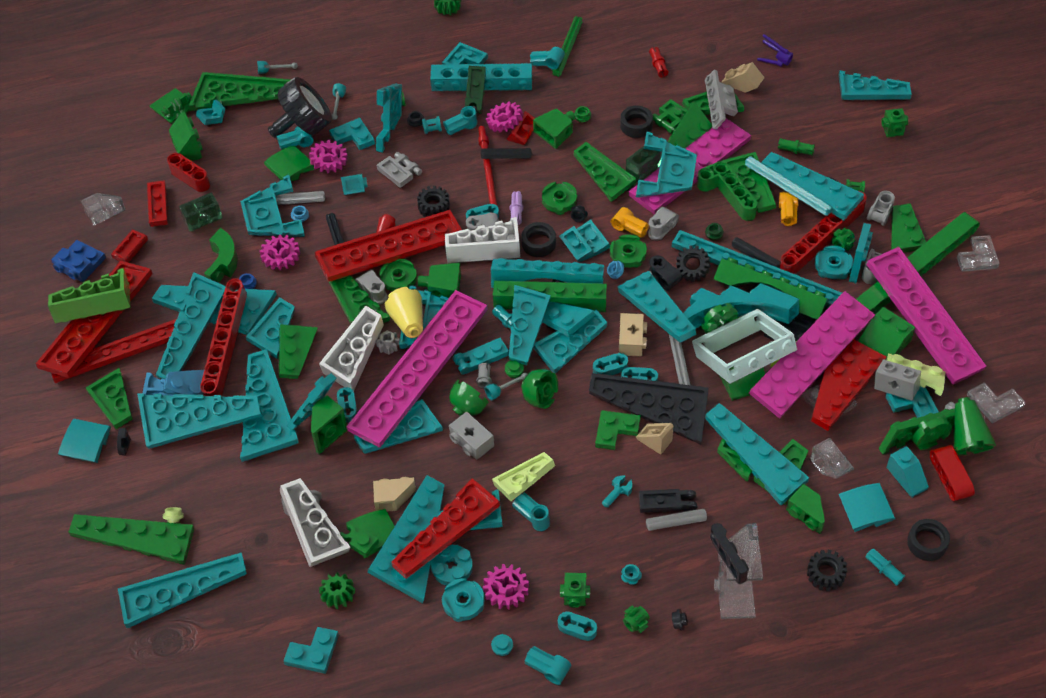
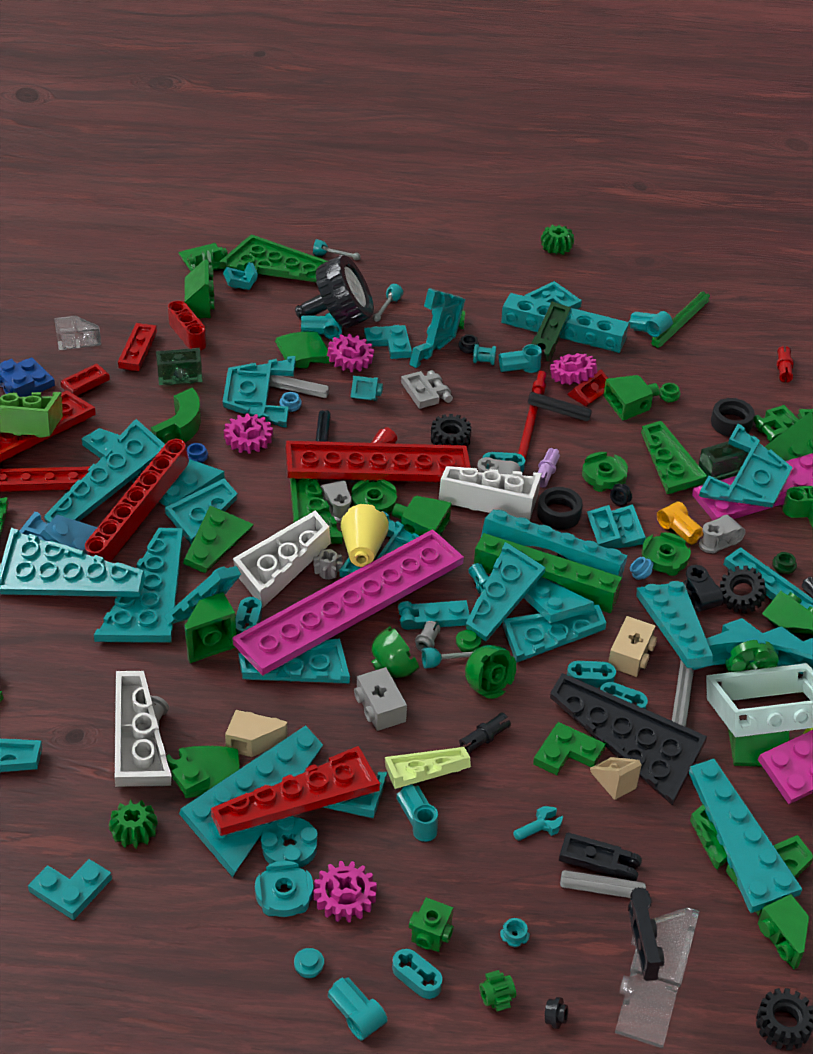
camera: 15 degrees right, 10 degrees down
none -> black pin [459,712,511,754]

